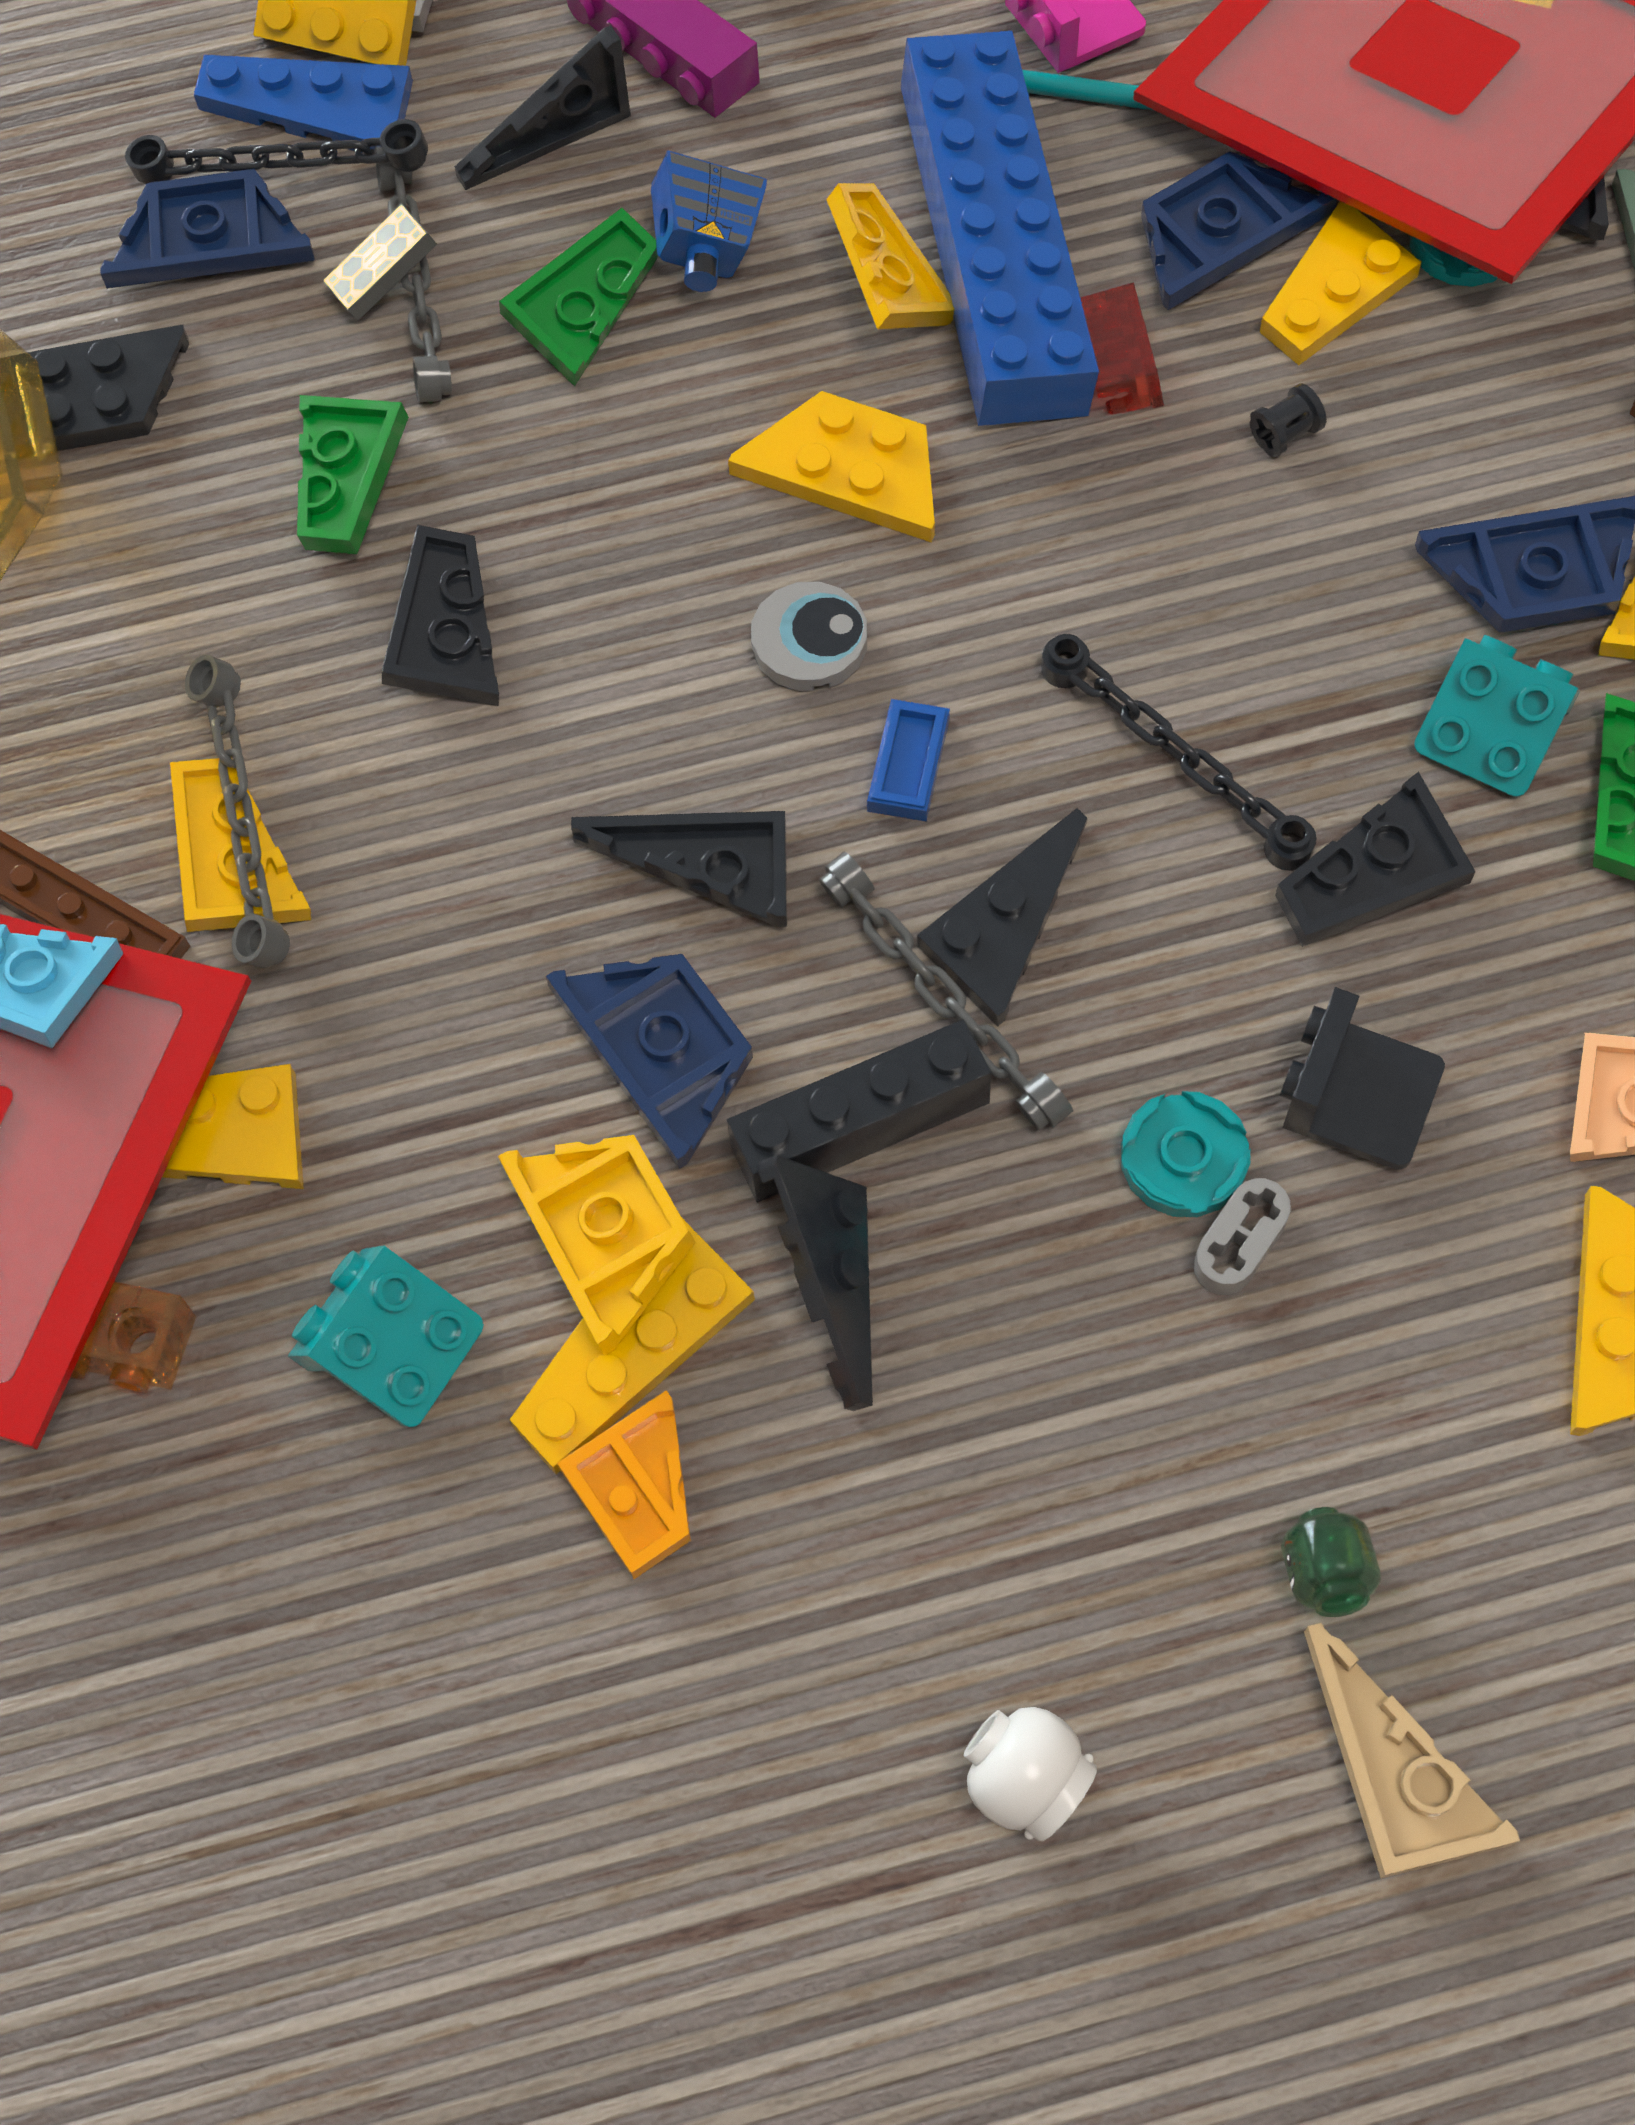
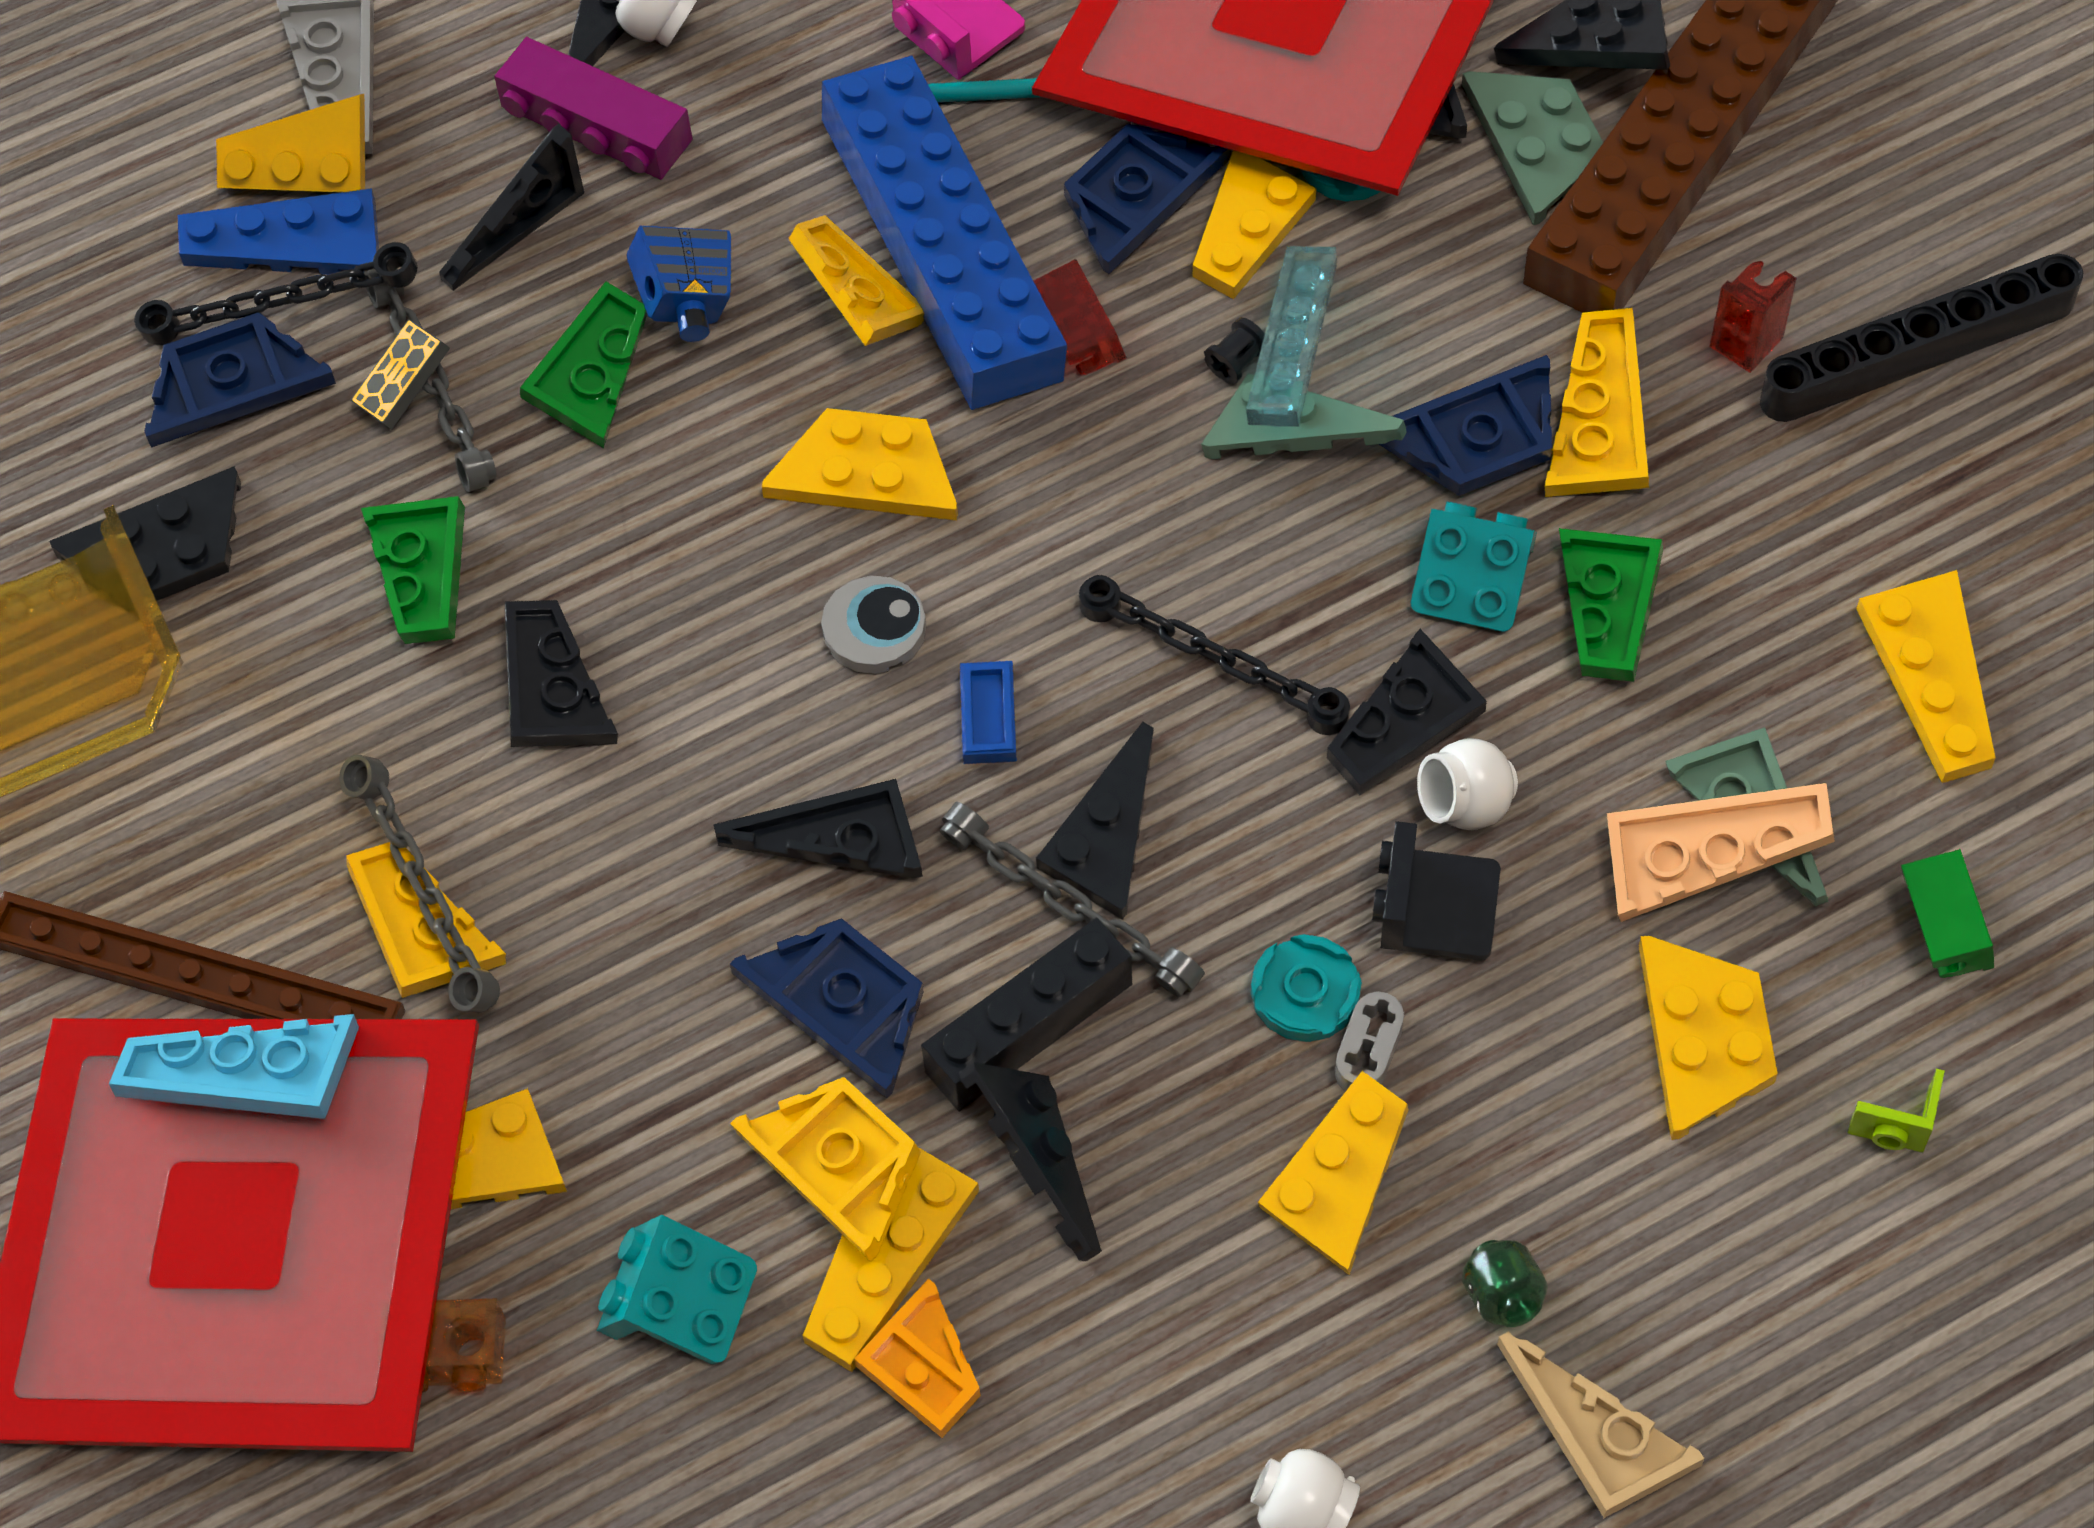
camera: 15 degrees left, 5 degrees down
none -> sand green wing [1201,373,1407,459]
none -> clear light blue plate [1246,246,1337,427]
none -> yellow wing [1258,1071,1409,1275]
none -> white piece [1417,738,1518,830]

